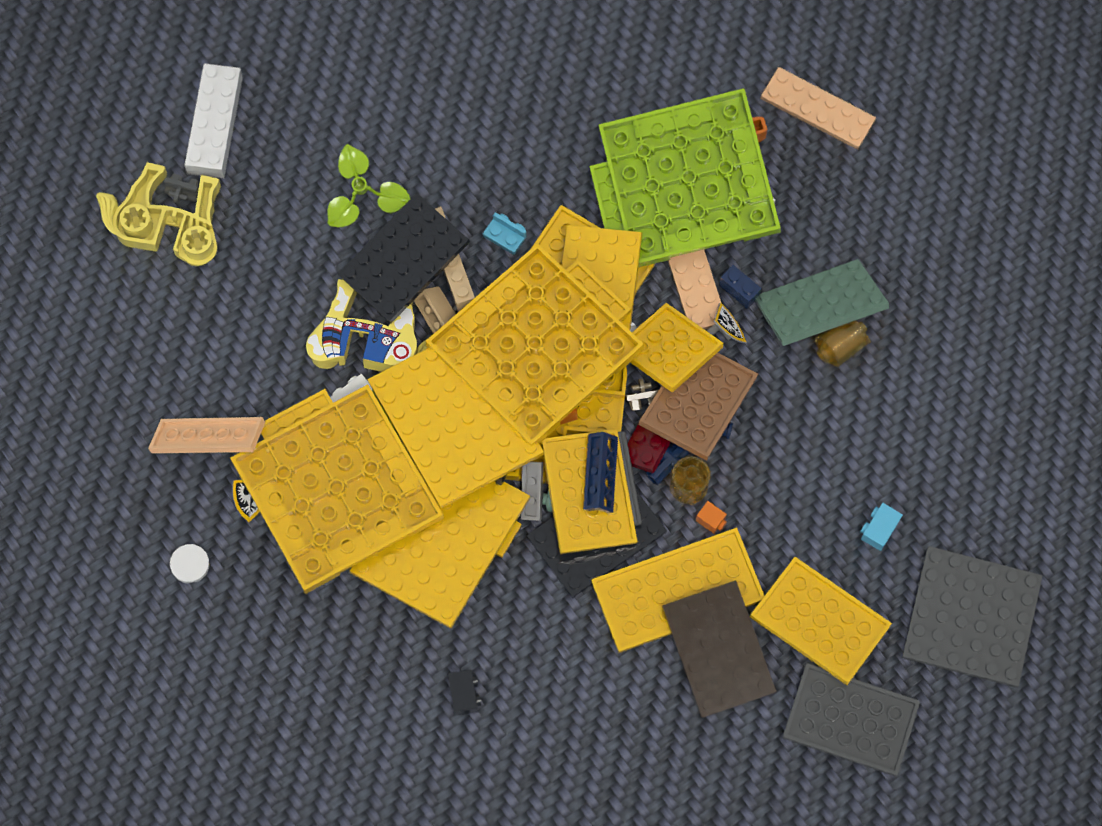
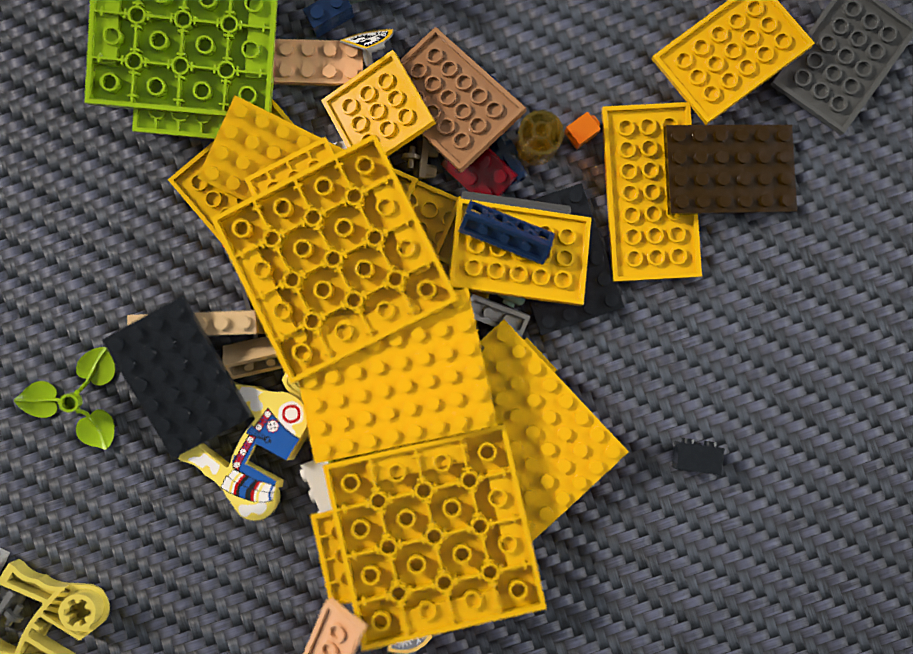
camera: 75 degrees left, 15 degrees up
medium azure bracket [483,212,526,255] -> none

